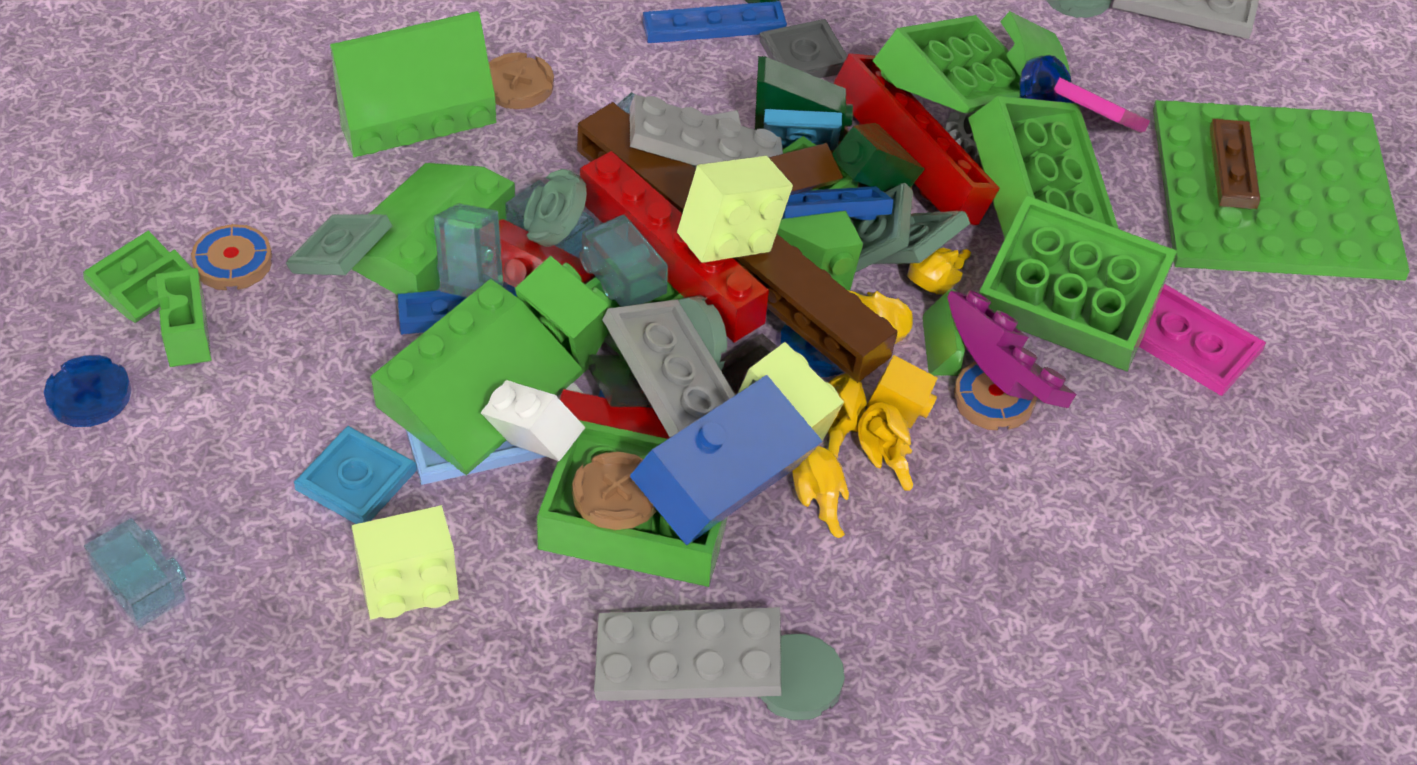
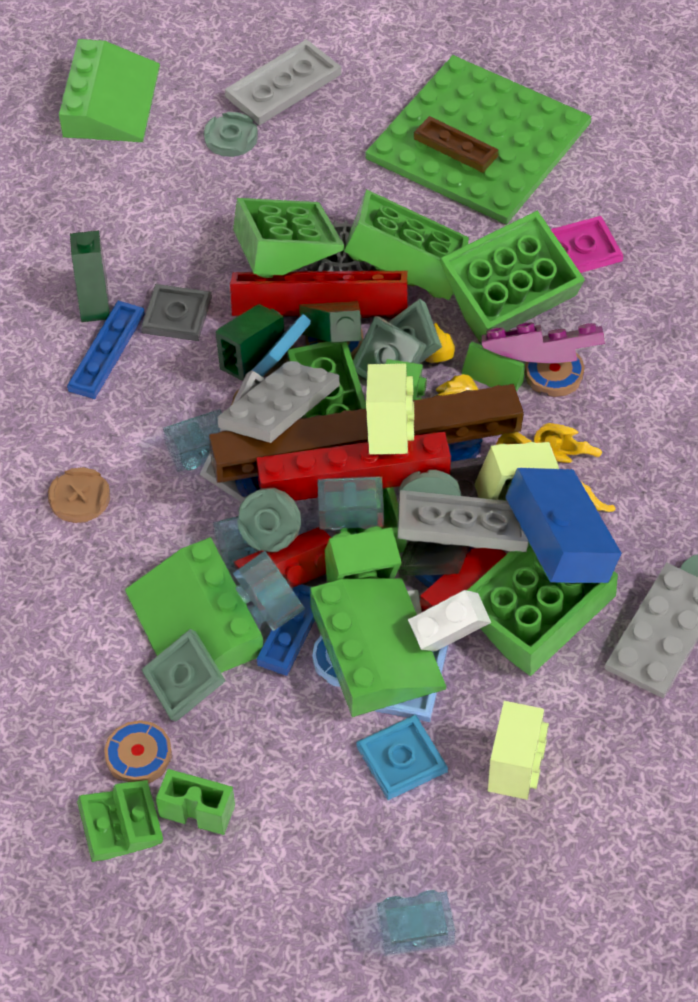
camera: 55 degrees left, 5 degrees up
clear blue tile [43,355,132,427] -> none
bright green slope [330,11,497,158] -> none
medium nougat tile [572,452,657,530] -> none
reddish brown tile [769,143,843,195] -> none
blue plate [782,186,894,220] -> none
yellow brick [866,355,938,428] -> none
bright green slope [1000,11,1071,99] -> none
clear blue tile [1019,55,1074,103] -> none
dark pink tile [1054,78,1150,133] -> none

